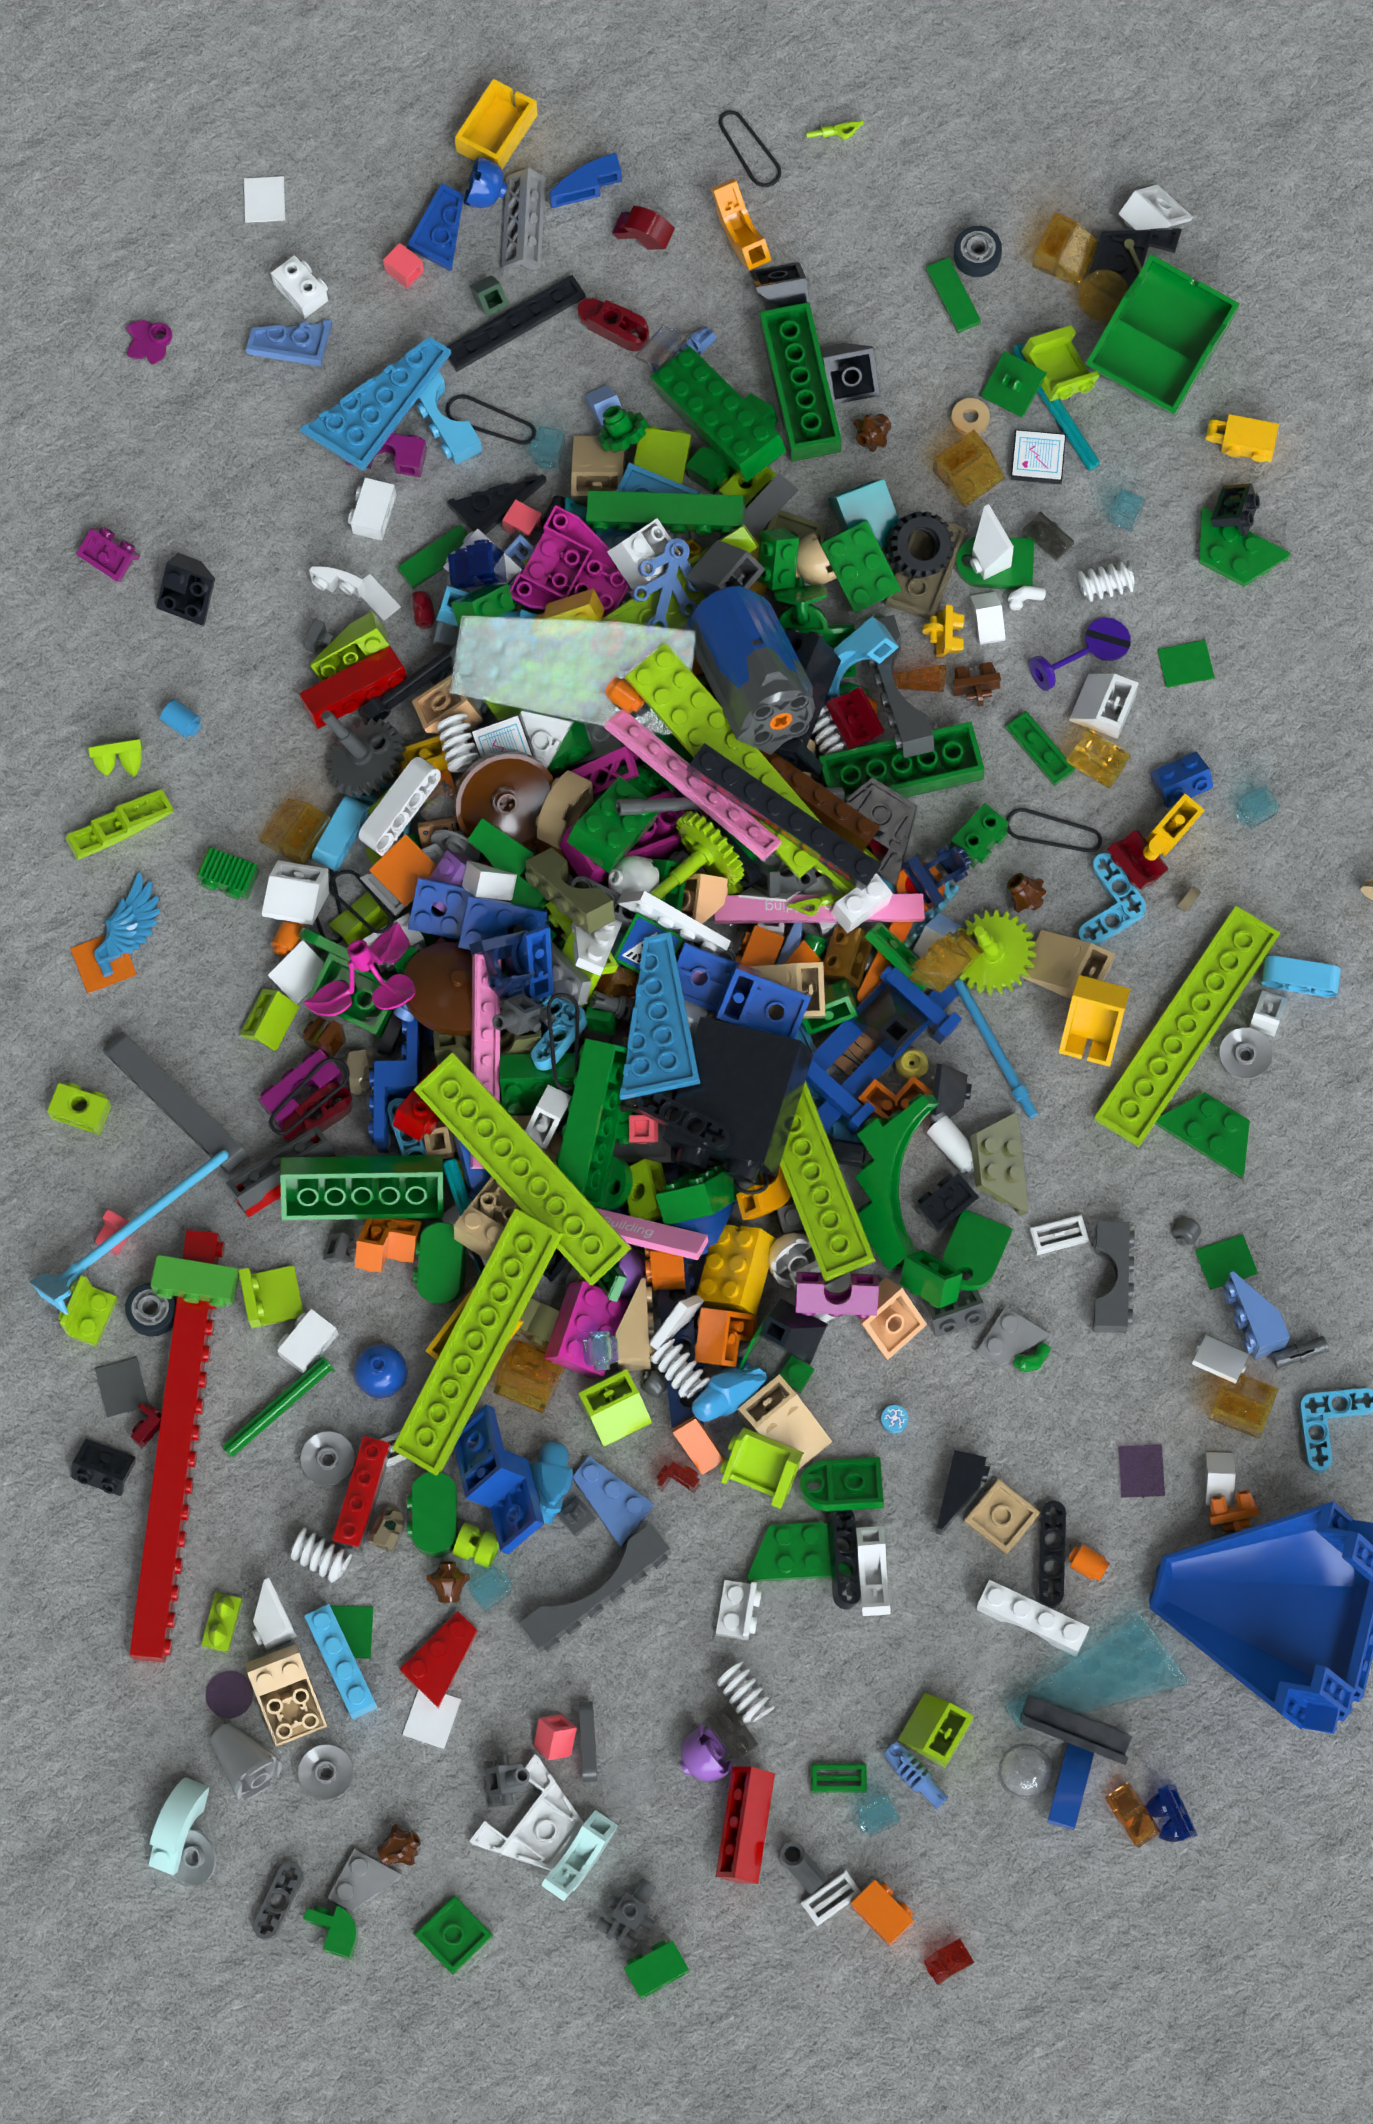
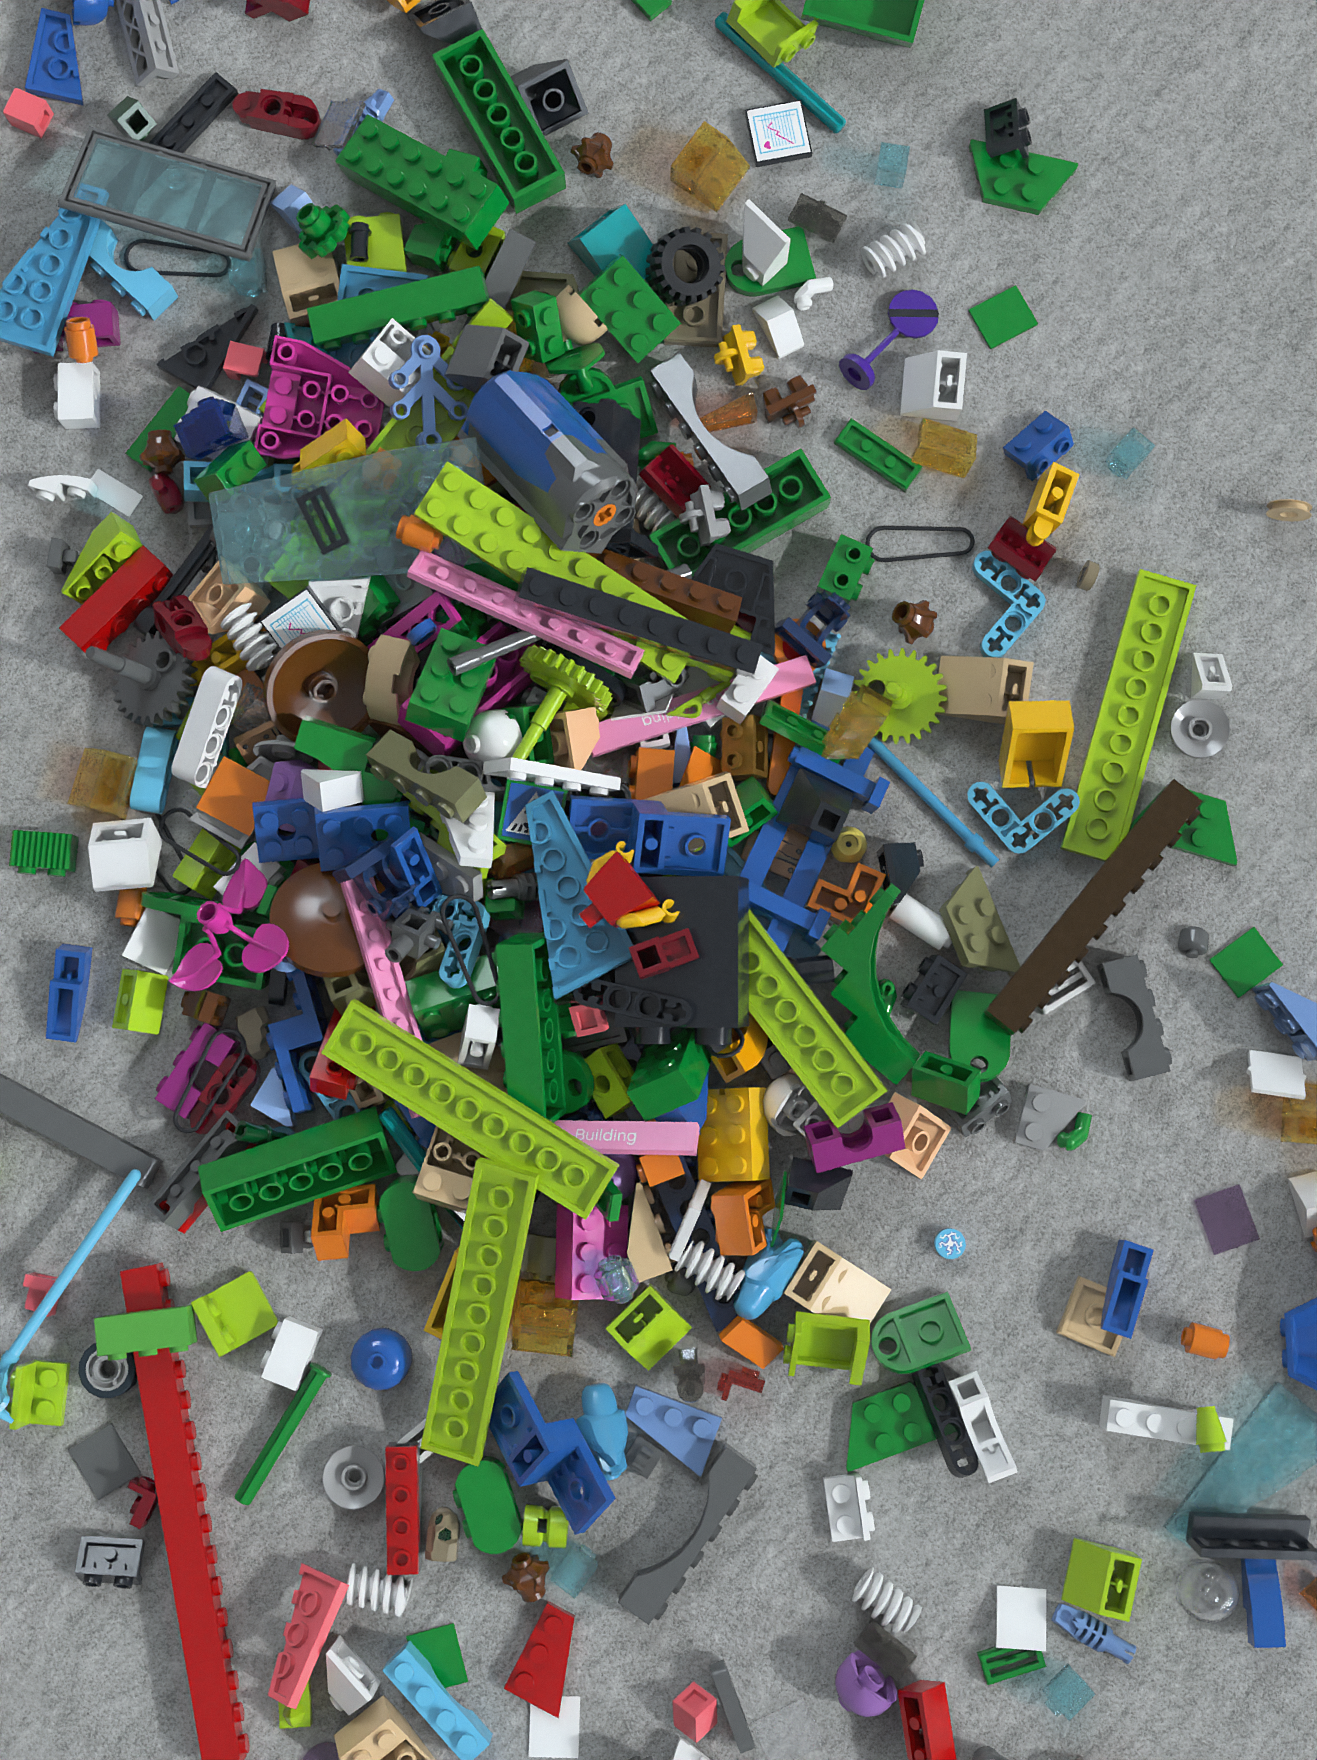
camera: 20 degrees left, 10 degrees up
green plate [780,1355,815,1394] -> none
medium azure arch [823,616,899,707] -> none
black slope [936,1450,990,1535] -> none
tan piece [951,398,990,436] -> none
green piece [980,351,1047,418] -> none
black beam [1039,1500,1066,1608] -> none
yellow brick [1205,414,1279,462] -> none
medium azure beam [1261,956,1341,997] -> none
none -> blue slope [46,943,93,1043]
none -> clear light blue door [58,126,276,262]
none -> orange brick [64,317,99,363]
none -> reddish brown rock [139,430,185,475]
none -> dark red piece [153,595,212,661]
none -> dark green axle [234,1121,289,1146]
none -> light blue slope [250,1067,298,1127]
none -> coral wing [268,1563,349,1709]
none -> black tile [296,486,352,556]
none -> black pin [348,222,372,262]
none -> blue tile [406,618,437,646]
none -> red torso [579,841,680,929]
none -> dark red brick [628,928,699,979]
none -> clear smoke hips [673,1348,705,1403]
none -> light grey hips [679,485,731,547]
none -> green arm [878,979,897,1016]
none -> medium azure beam [967,782,1080,854]
none -> dark brown brick [983,779,1202,1036]
none -> white window [996,1585,1046,1651]
none -> blue slope [1100,1240,1154,1339]
none -> lime cone [1196,1406,1227,1453]

